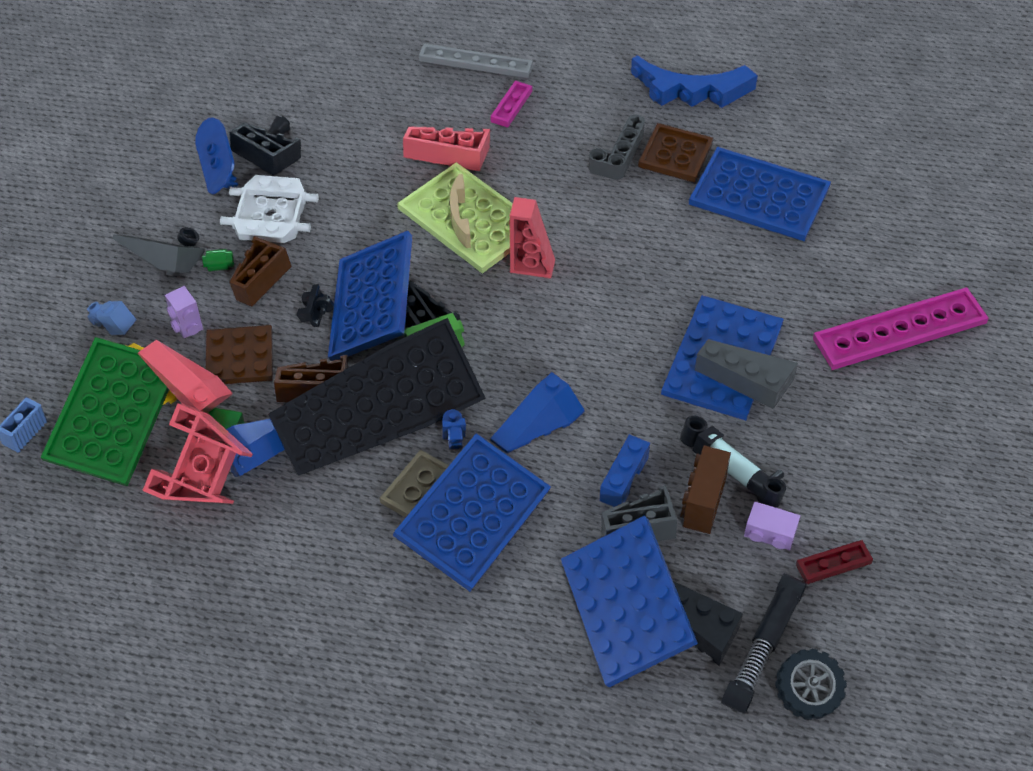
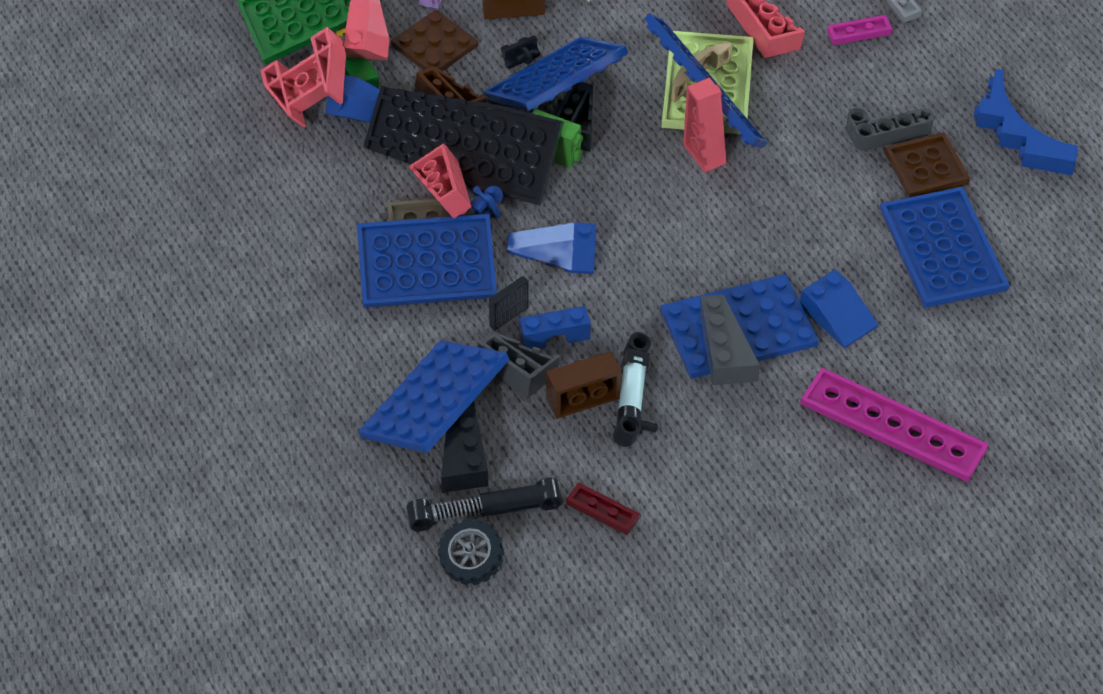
camera: 50 degrees right, 0 degrees up
lavender brick [744,501,800,550] -> none
none -> coral wedge [408,143,472,219]
none -> tile [489,276,529,331]
none -> blue plate [644,13,768,149]
none -> blue slope [800,269,878,349]

